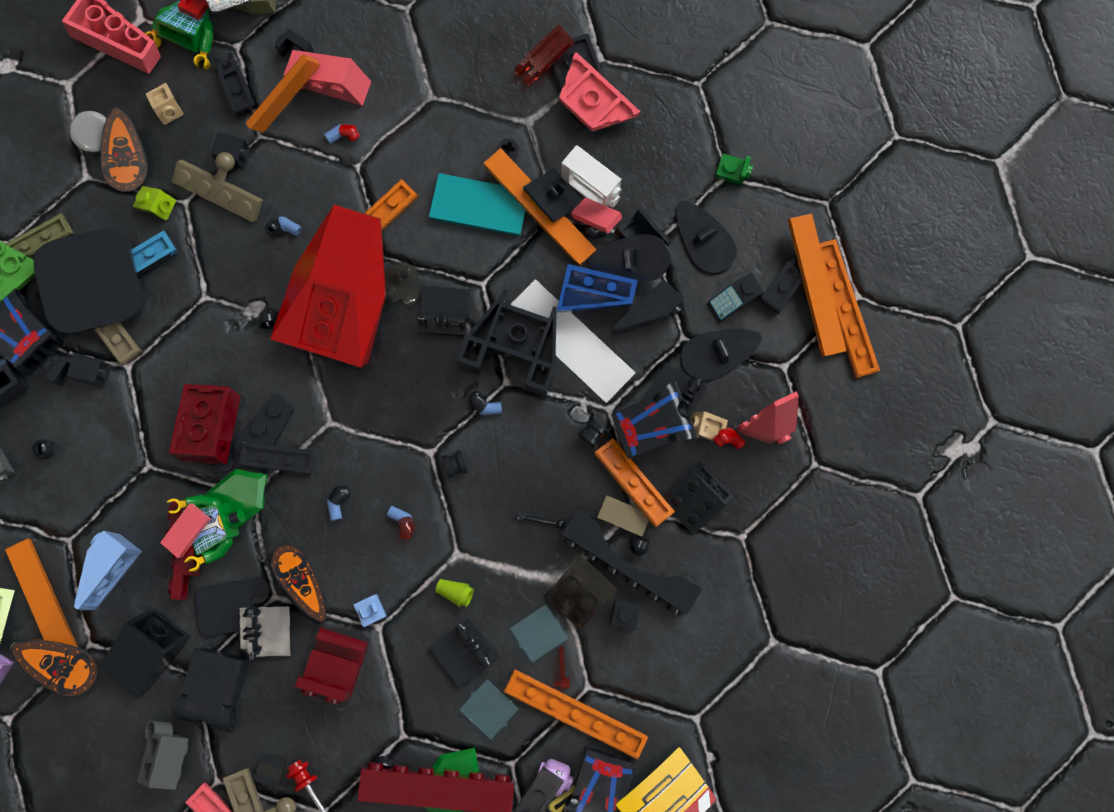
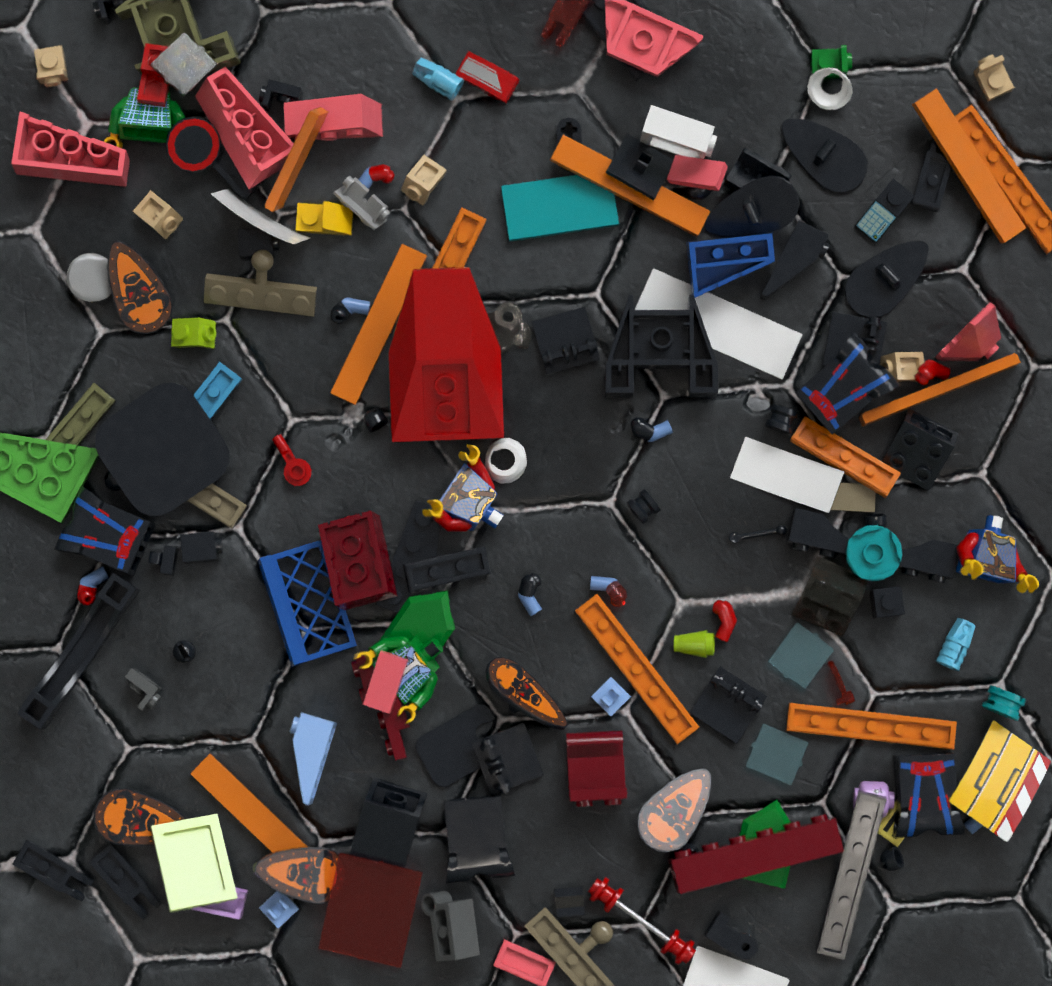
camera: 20 degrees left, 5 degrees up
none -> piece [165,117,221,172]
none -> coral wedge [195,66,294,189]
none -> white sticker [211,189,310,244]
none -> blue fence [258,540,357,667]
none -> light blue tile [259,891,299,928]
none -> red plate [272,434,312,486]
none -> yellow slope [296,201,353,236]
none -> clear red piece [319,853,423,968]
none -> orange tile [330,244,427,406]
none -> light grey hinge [333,176,391,230]
none -> tan bracket [401,155,447,205]
none -> medium azure hinge [413,58,464,101]
none -> torso [422,444,504,532]
none -> slope [455,51,520,103]
none -> white piece [485,438,527,484]
none -> orange tile [575,594,699,744]
none -> shield [637,769,711,853]
none -> red arm [712,600,737,643]
none -> white sticker [730,436,844,513]
none -> white piece [808,68,853,110]
none -> teal tile [845,525,902,581]
none -> orange tile [859,353,1021,427]
none -> medium azure hinge [936,618,975,671]
none -> torso [956,515,1039,593]
none -> tan bracket [974,55,1014,101]
none -> teal wheel [981,685,1026,721]

